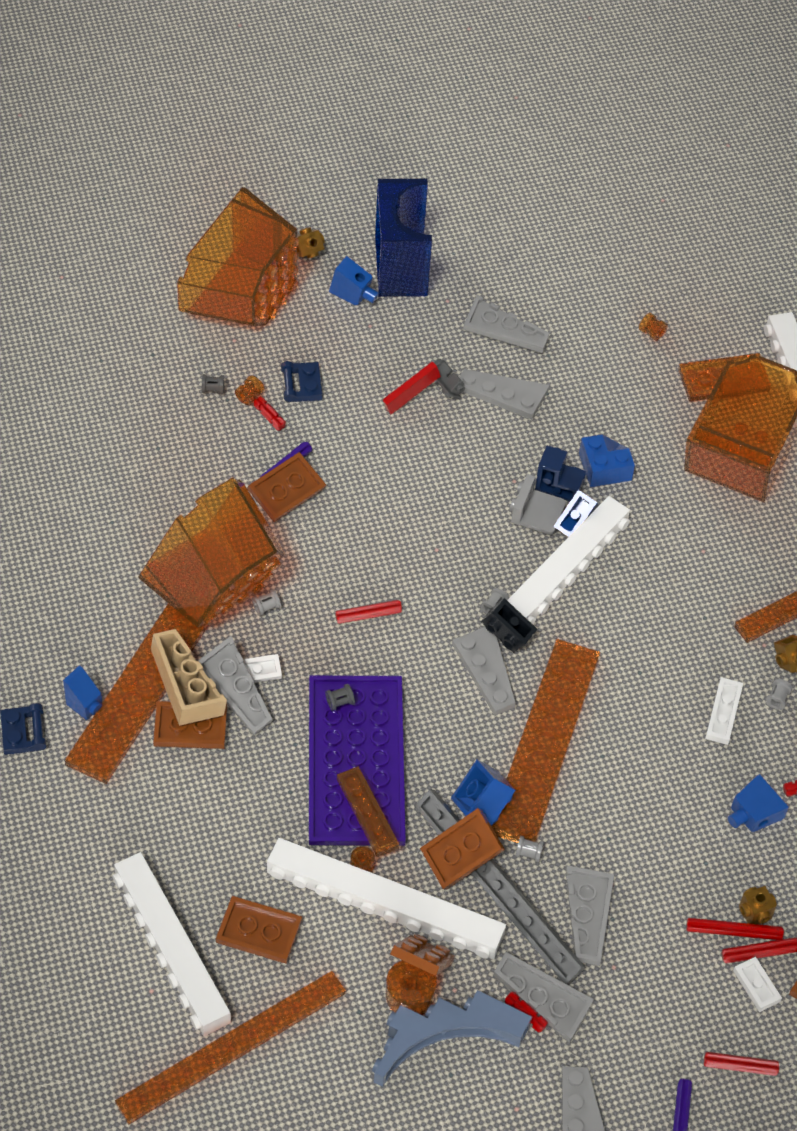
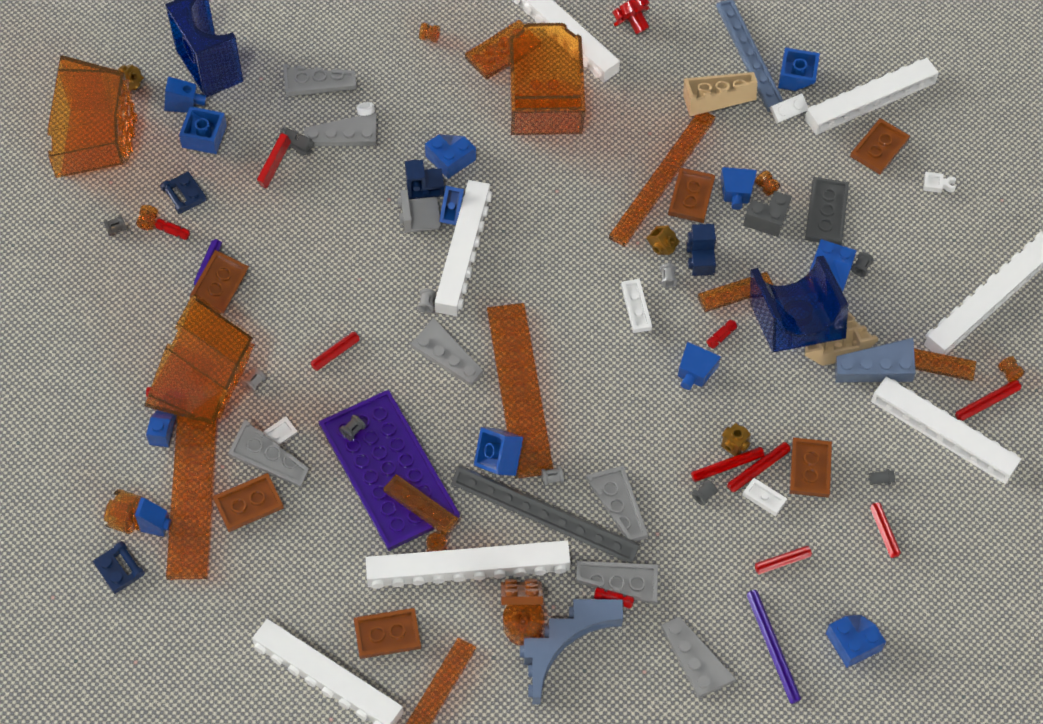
camera: 25 degrees left, 5 degrees up
tan wedge [151,629,227,726] -> none
dark orange plate [420,808,505,890] -> none
black brick [481,598,537,653] -> none
none -> clear orange brick [104,489,143,534]
none -> blue slope [146,409,177,448]
none -> blue slope [179,106,227,154]
none -> white tile [356,102,375,116]
none -> dark grey bush [692,480,718,506]

